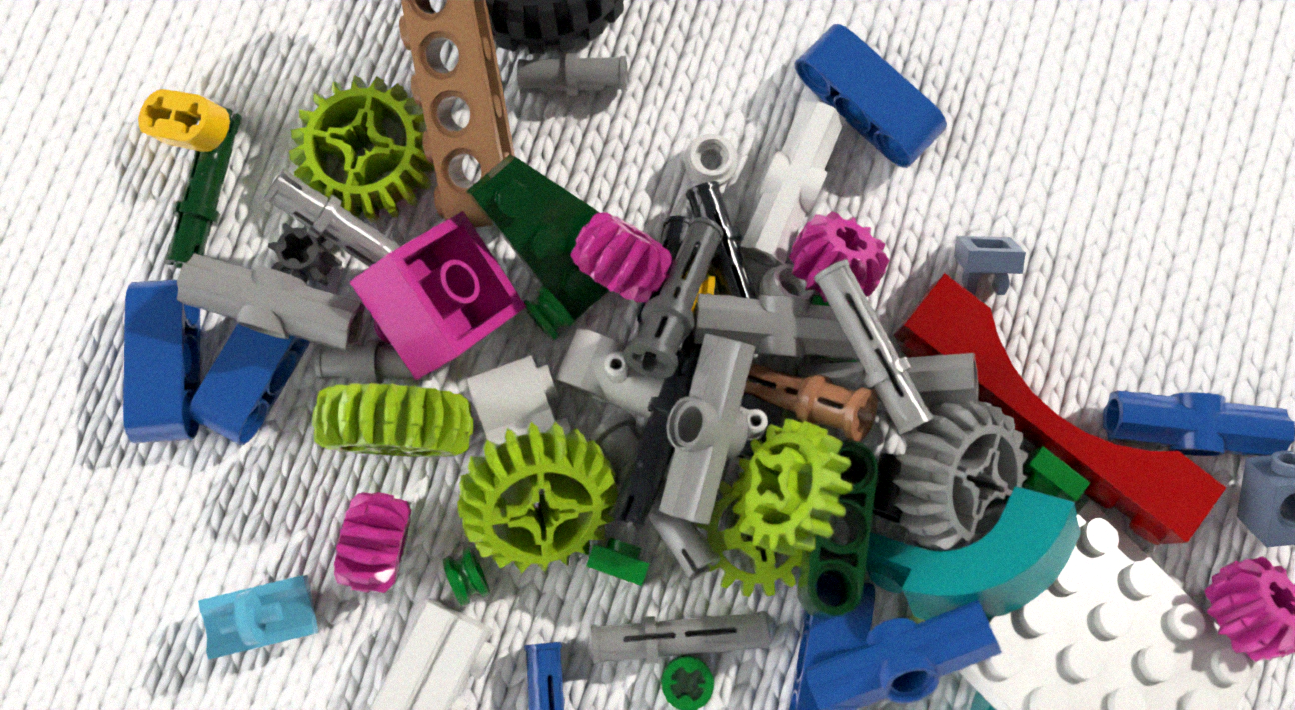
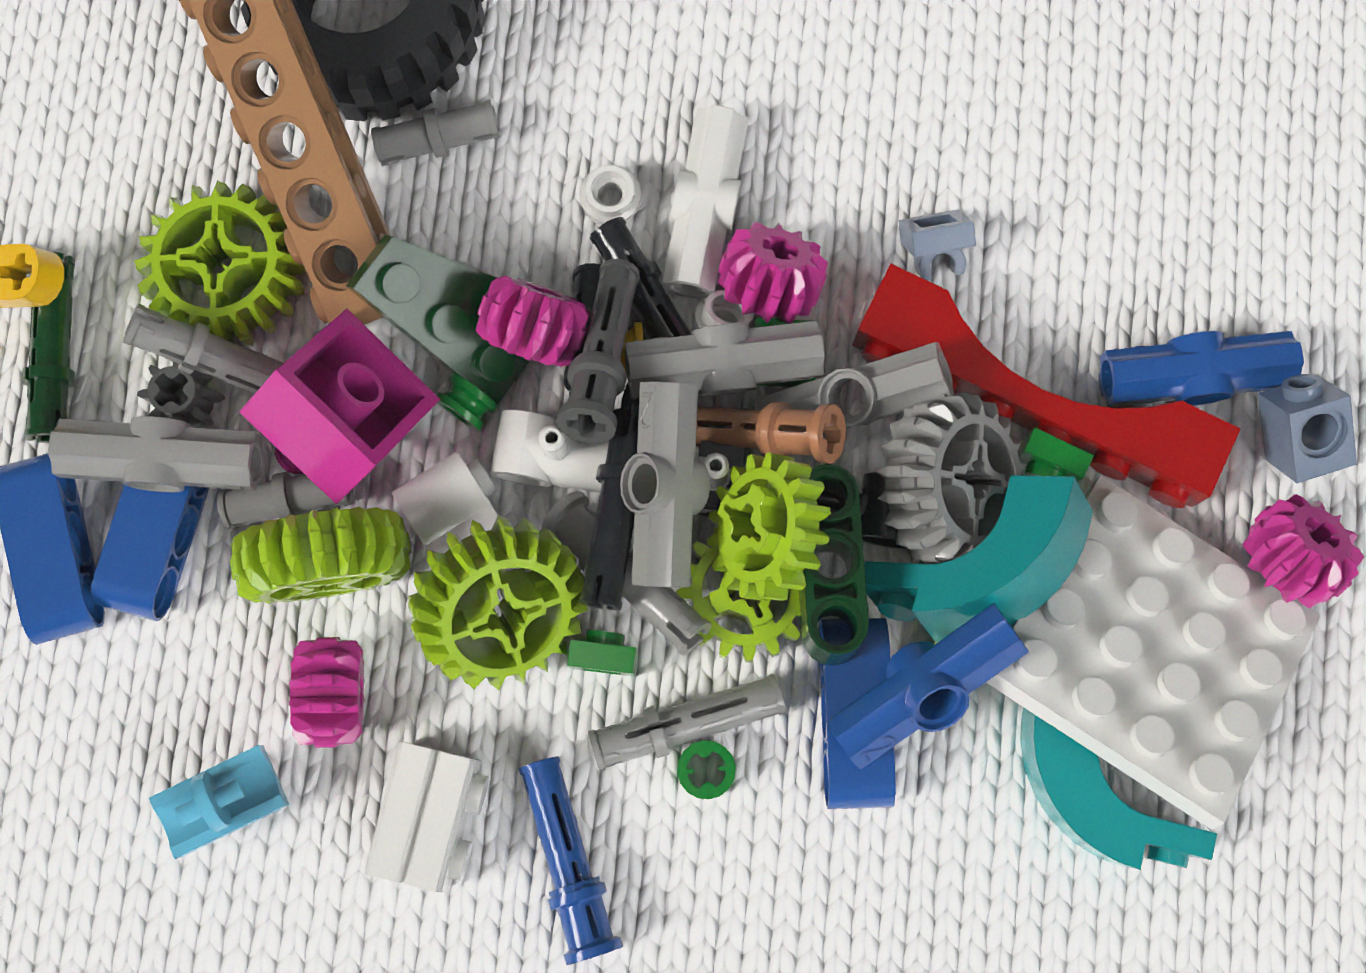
camera: 10 degrees left, 0 degrees up
green bush [443,547,490,606] -> none
blue beam [795,24,947,168] -> none
light grey pin [814,260,934,436] -> none

